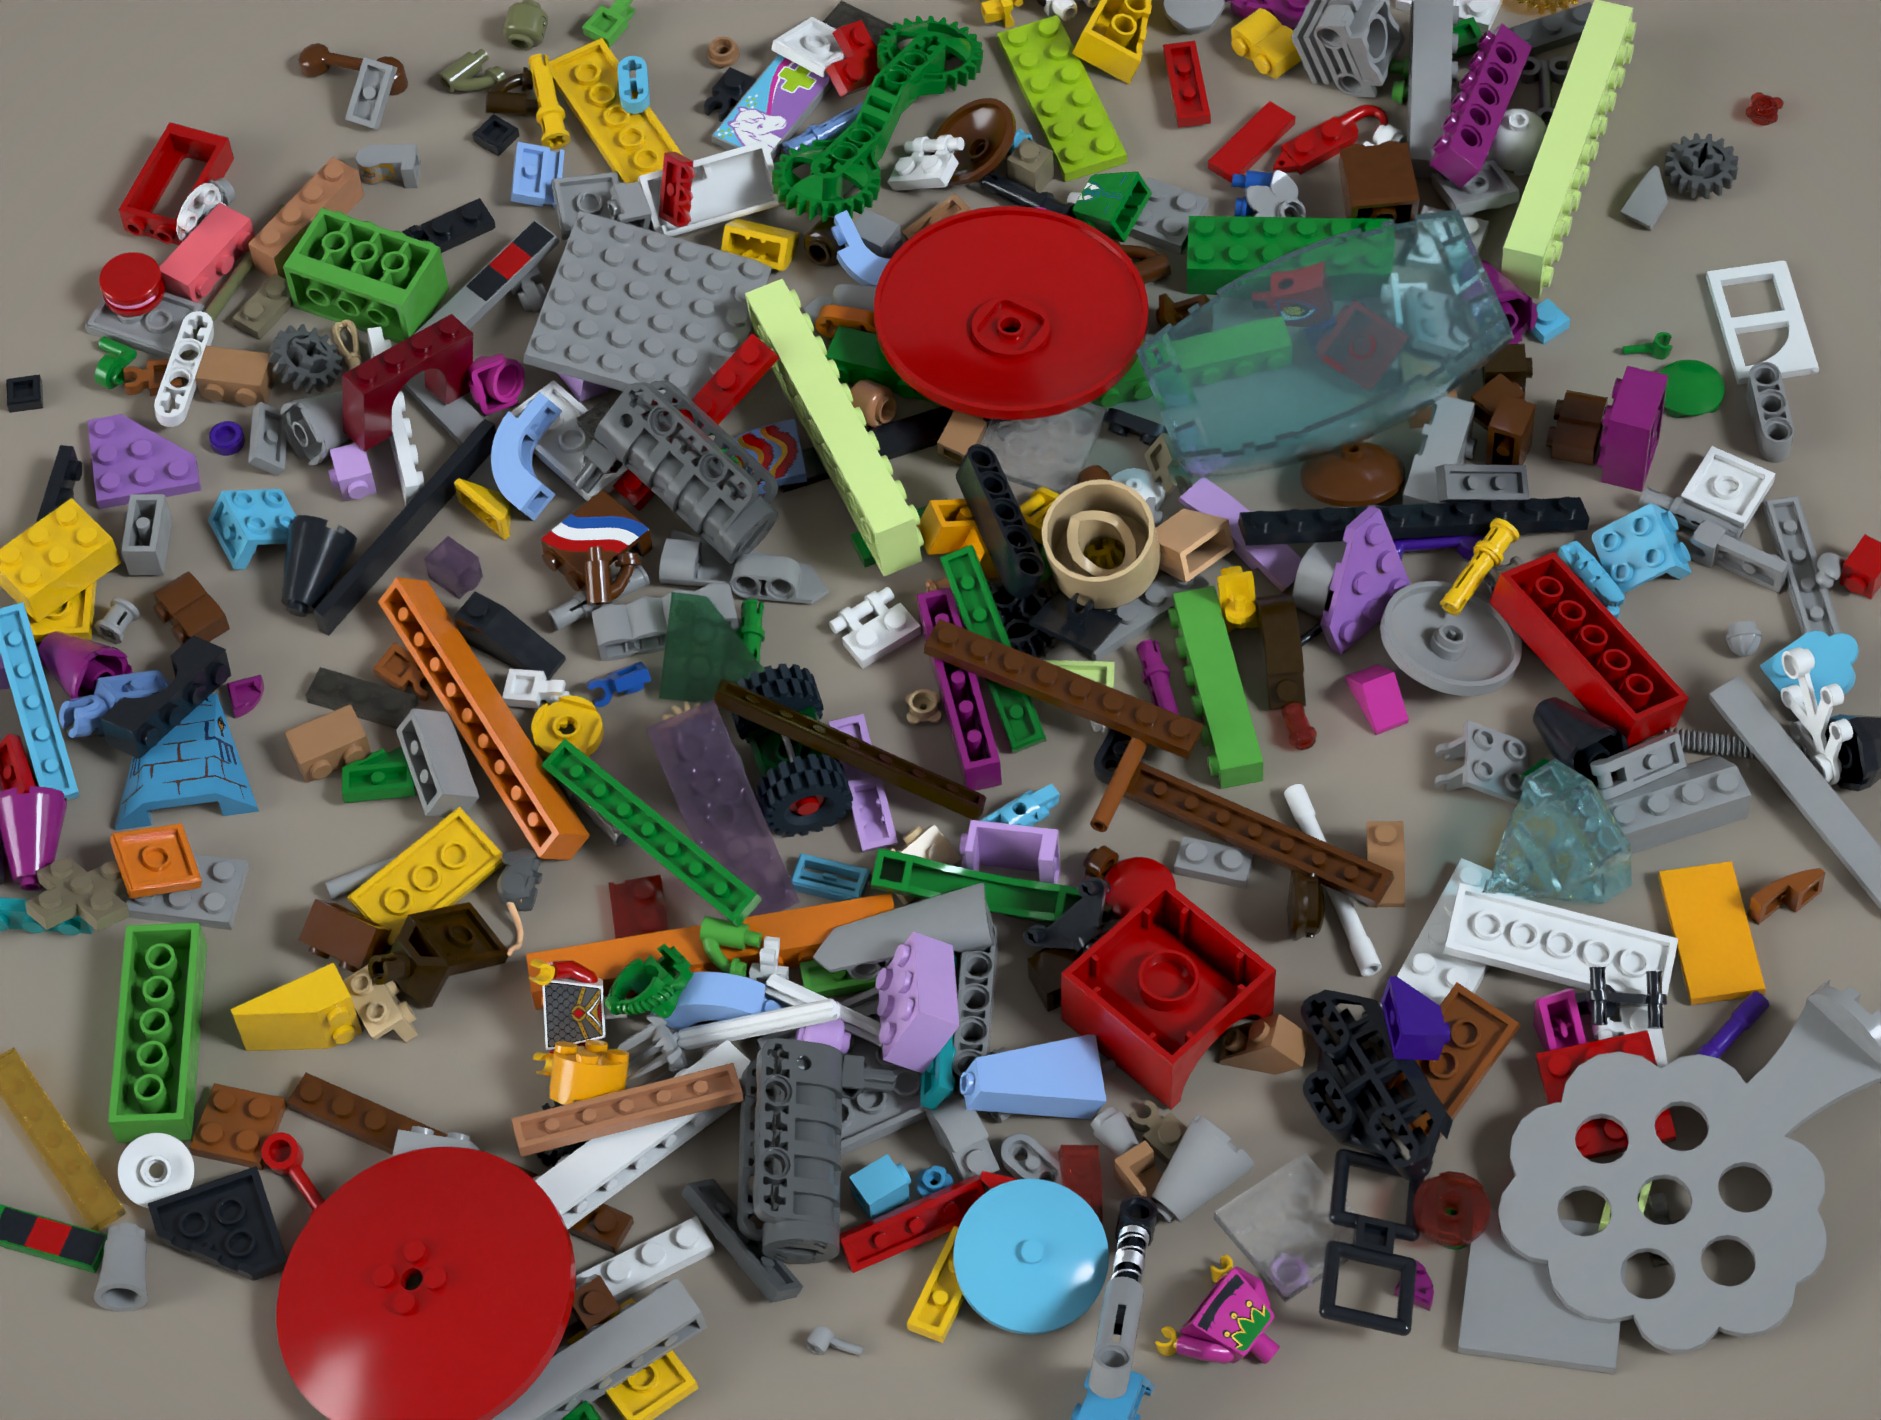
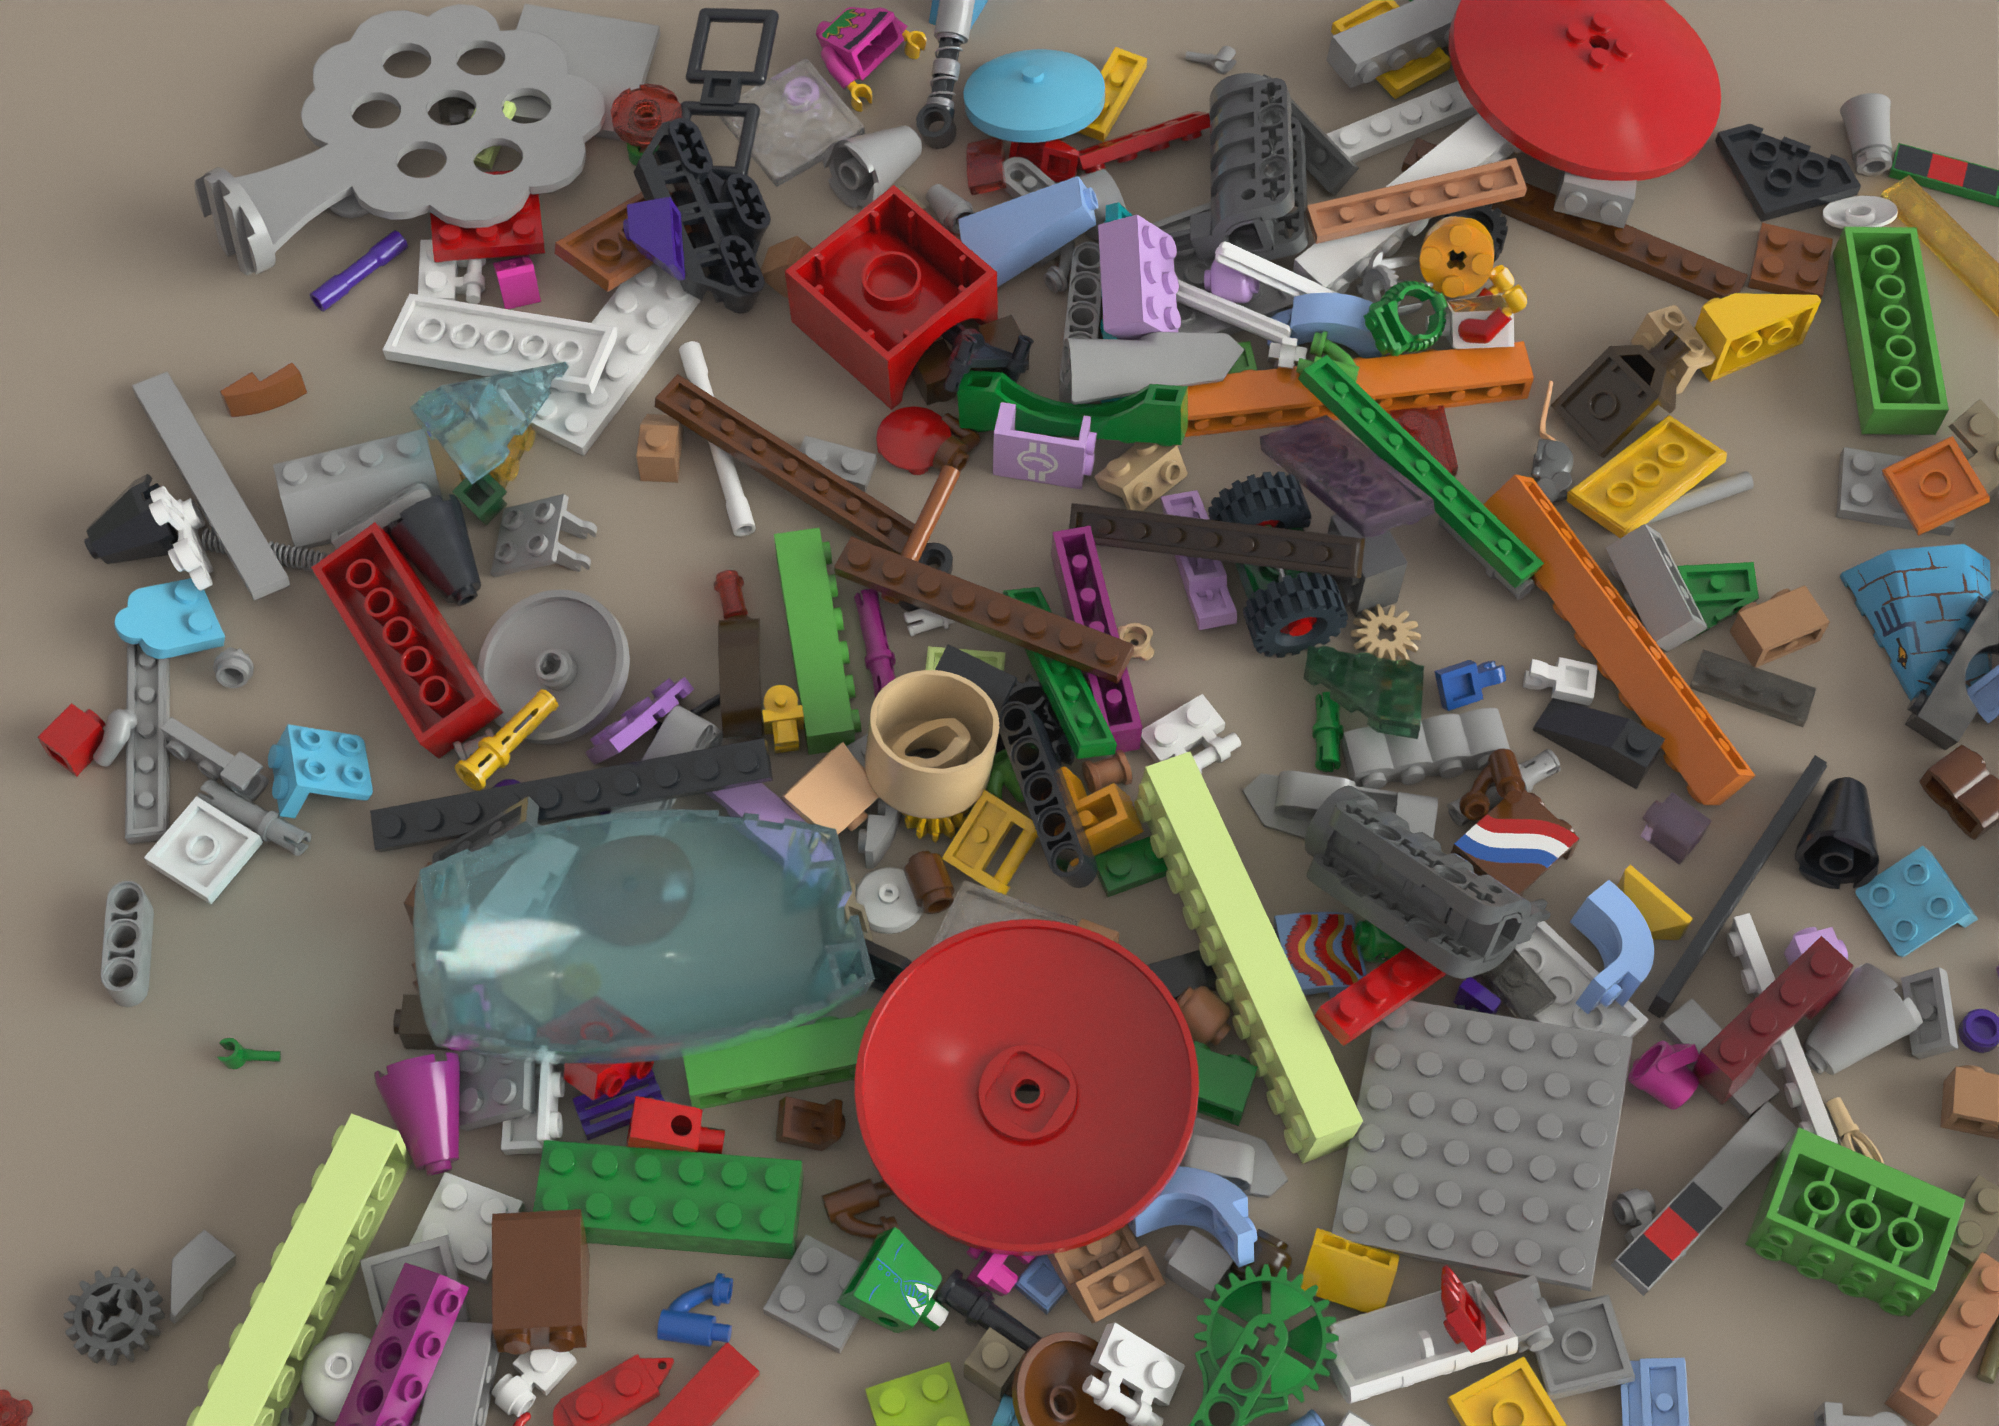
camera: 175 degrees right, 5 degrees up
magenta tile [227,675,264,718] -> none
red piece [261,1132,325,1220] -> none
dark grey gear [268,324,343,394] -> none
reddish brown brick [298,899,392,973] -> none
dark orange plate [373,643,429,701] -> none
black hinge [402,198,496,253] -> none
yellow plate [531,695,604,758] -> none
reddish brown brick [571,1274,620,1330] -> none
medium azure tile [789,853,871,901] -> none
orange beam [815,305,876,338] -> none
medium azure brick [849,1154,911,1220] -> none
dark azure plate [916,1165,954,1198] -> none
medium azure hinge [979,784,1060,827] -> none
medium nougat panel [1114,1140,1162,1201] -> none
light grey plate [1245,170,1306,217] -> none
dark brown hat [1287,870,1325,941] -> none
dark pink slope [1345,664,1409,735] -> none
magenta tile [1394,1260,1434,1311] -> none
medium azure plate [1528,298,1570,344] -> none
reddish brown brick [1546,390,1608,466] -> none
medium azure hinge [1557,541,1625,619] -> none
black axle [1575,967,1667,1029] -> none
magenta brick [1597,366,1668,492] -> none
light orange tile [1658,861,1766,1005] -> none
green dish [1660,360,1725,418] -> none
white window [1706,261,1819,385] -> none

